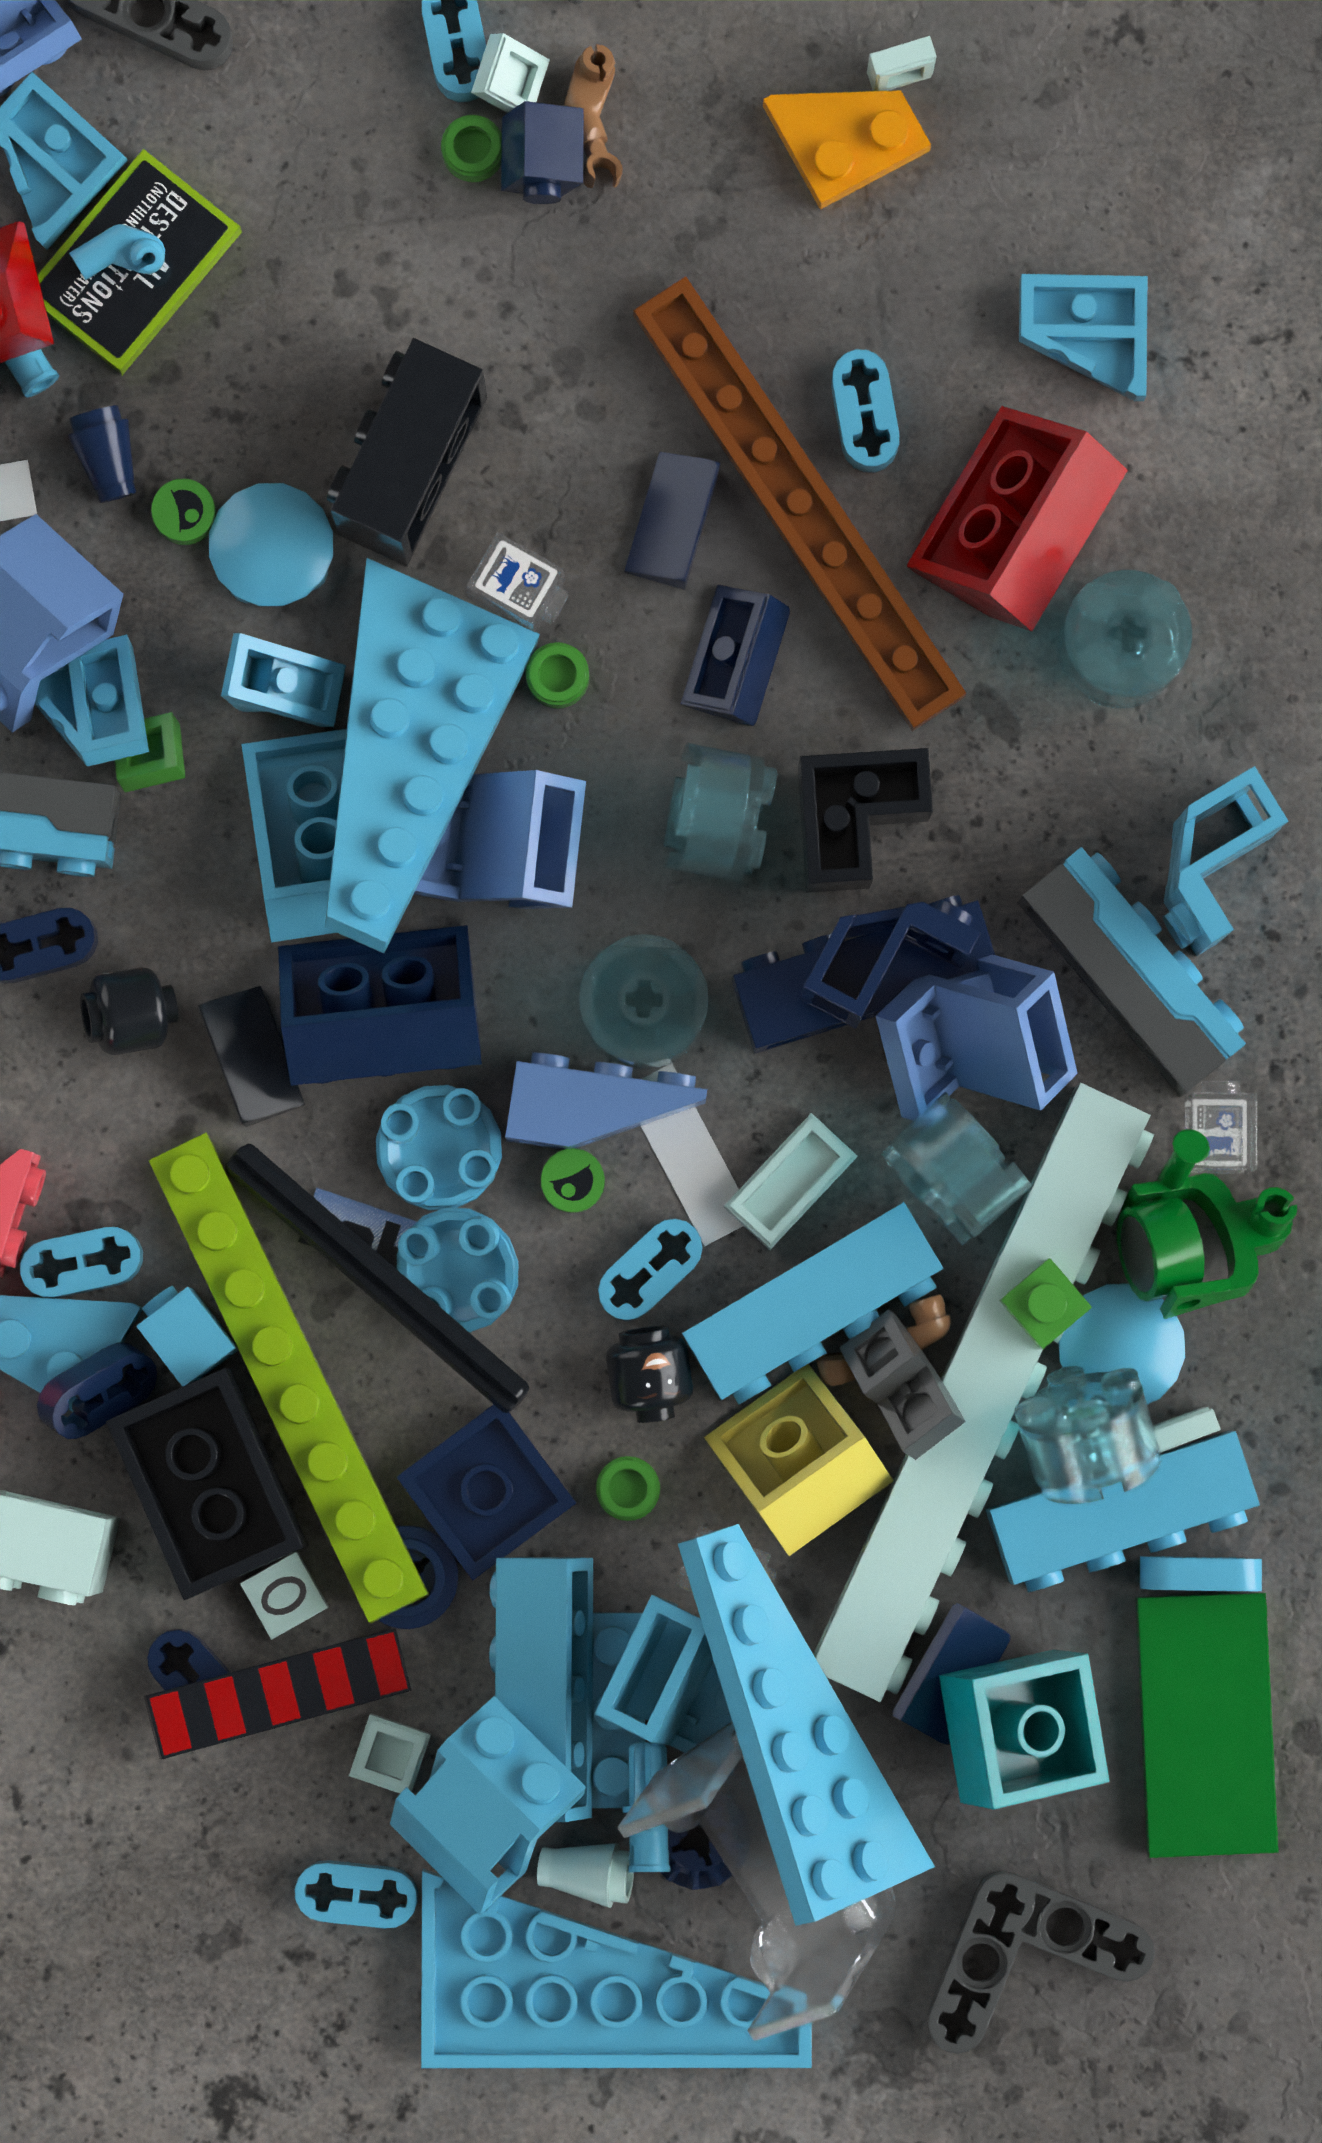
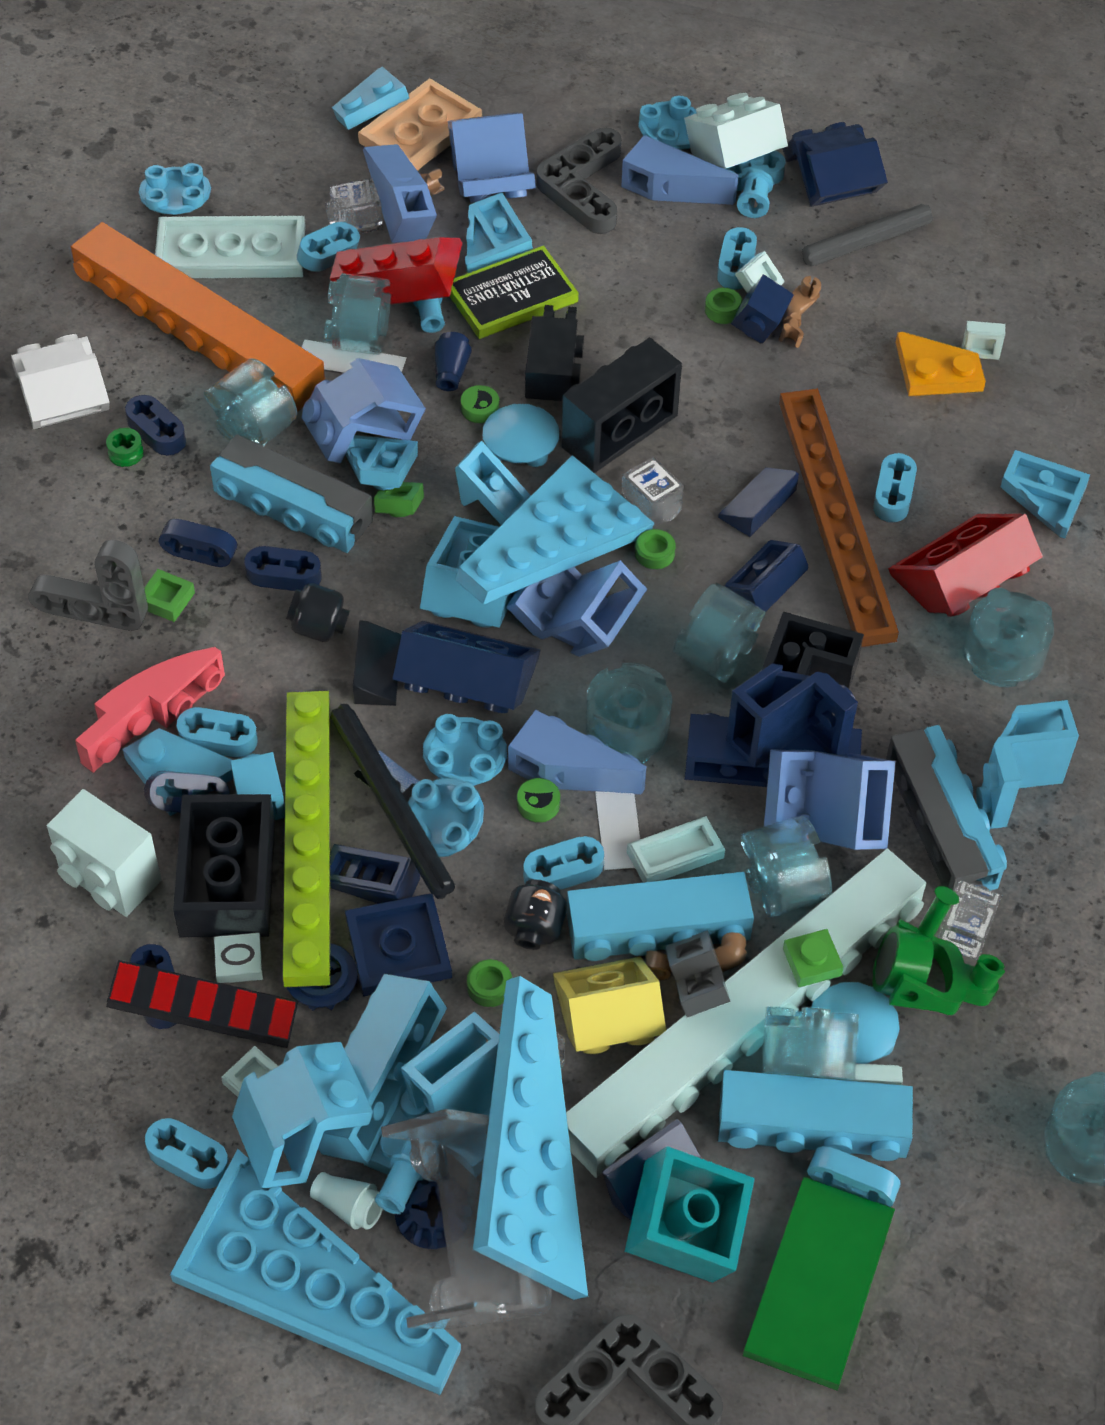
camera: 25 degrees right, 30 degrees down
medium azure arm [69,224,165,280] -> none
none -> dark blue slope [330,844,420,904]
none -> black hinge [525,305,584,401]

